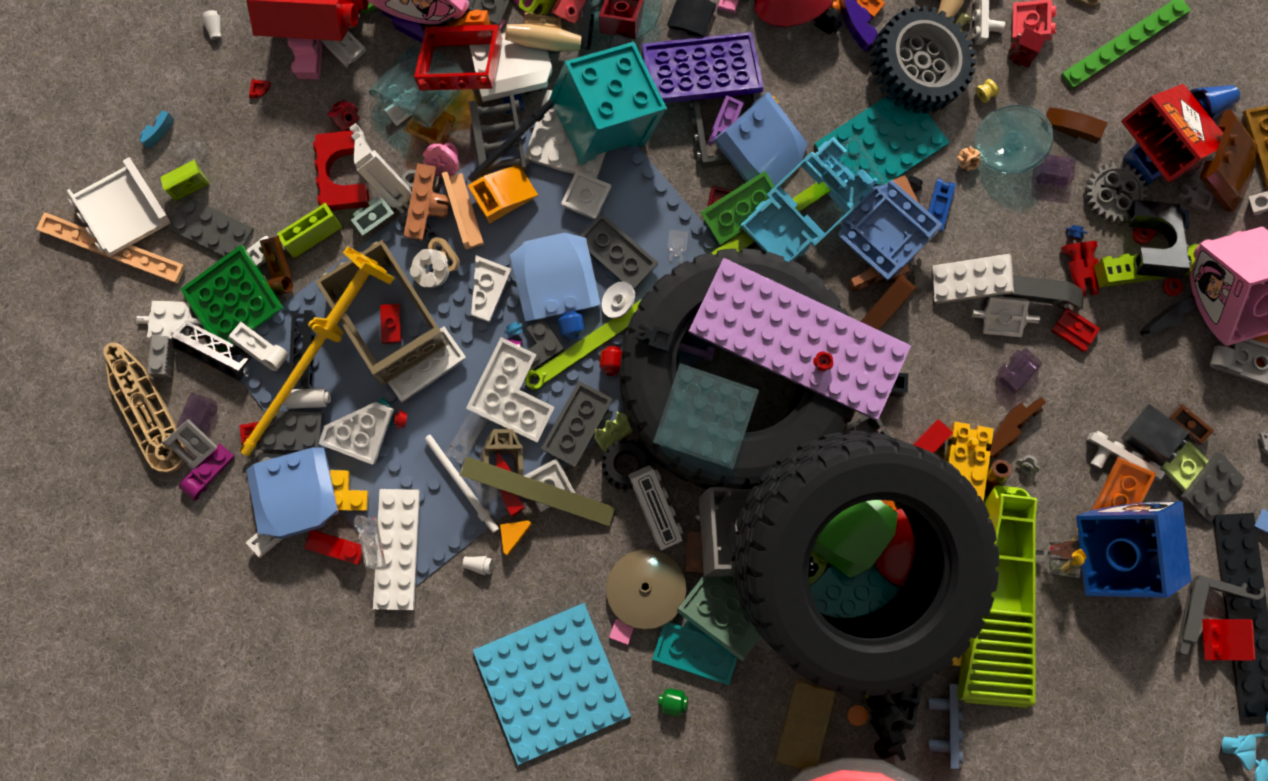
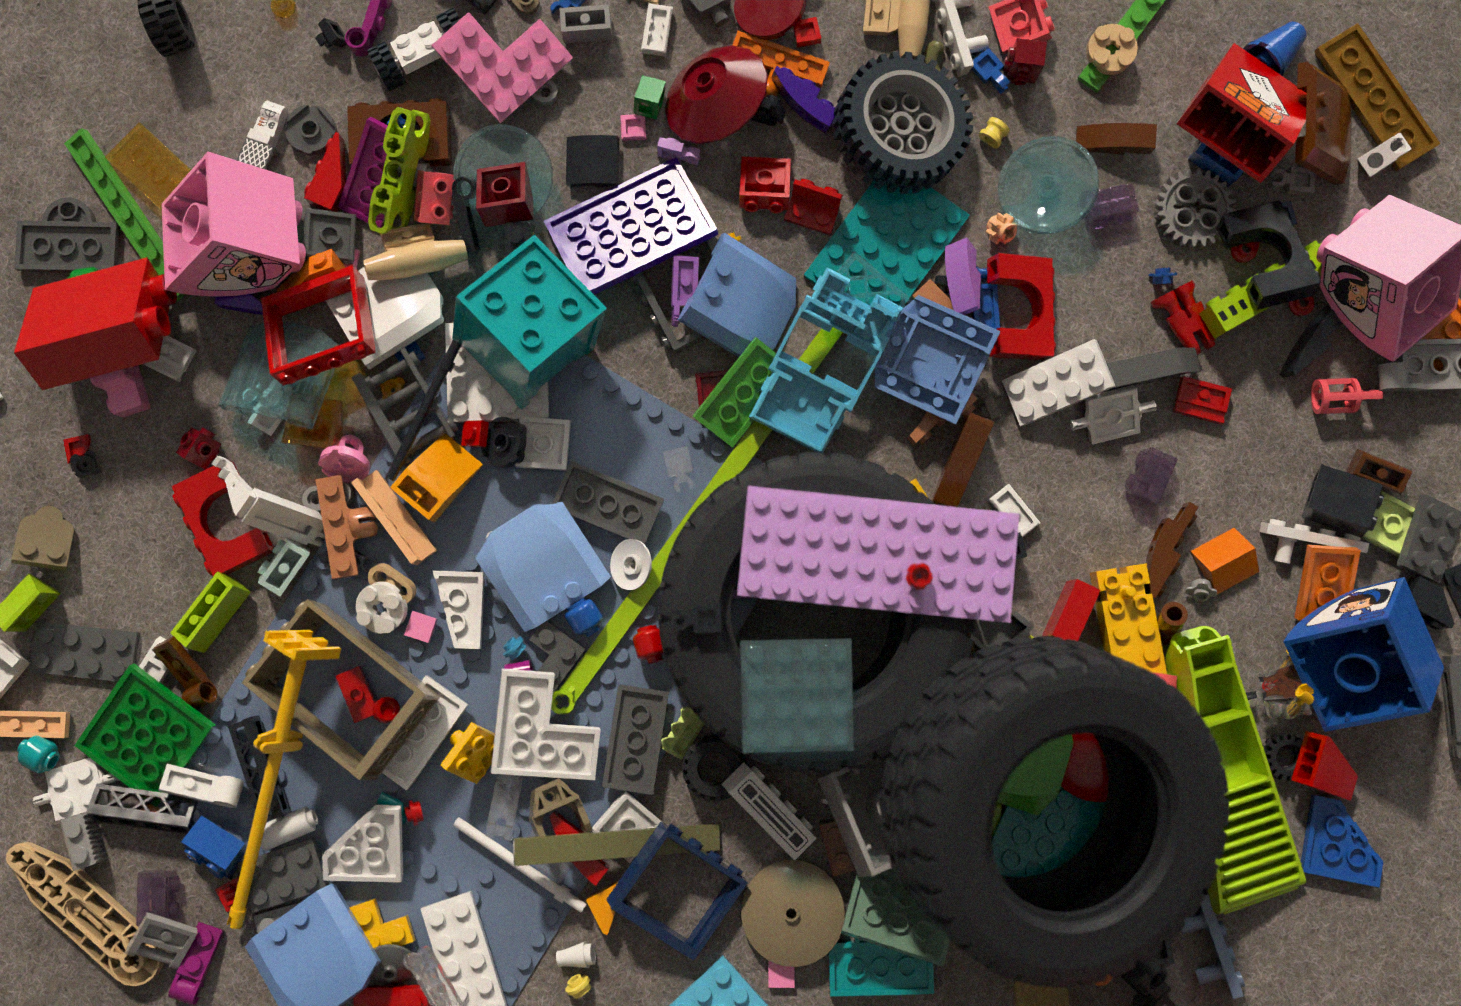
camera: 20 degrees left, 5 degrees up
none -> dark tan plate [11,506,74,571]
none -> teal head [17,735,60,773]
none -> black plate [70,450,101,478]
none -> blue slope [181,815,246,880]
none -> dark grey dish [370,944,417,985]
none -> red tile [372,697,400,723]
none -> light orange plate [380,377,405,402]
none -> bright pink tile [404,611,438,643]
none -> yellow plate [441,722,495,784]
none -> red plate [461,420,489,447]
none -> black plate [481,417,527,468]
none -> light yellow plate [565,974,591,999]
none -> dark blue window [606,822,748,961]
none -> lavender plate [657,137,700,166]
none -> red plate [739,156,791,213]
none -> red bracket [784,179,843,236]
none -> medium lavender slope [945,238,981,315]
none -> blue plate [971,48,1010,94]
none -> red arch [987,253,1056,360]
none -> white plate [988,484,1040,537]
none -> tan plate [1086,24,1138,75]
none -> orange slope [1190,528,1259,595]
none -> black tyre [1263,734,1303,781]
none -> red slope [1291,731,1358,801]
none -> blue plate [1301,794,1383,888]
none -> coral piece [1311,378,1383,414]
none -> black slope [1407,576,1454,630]

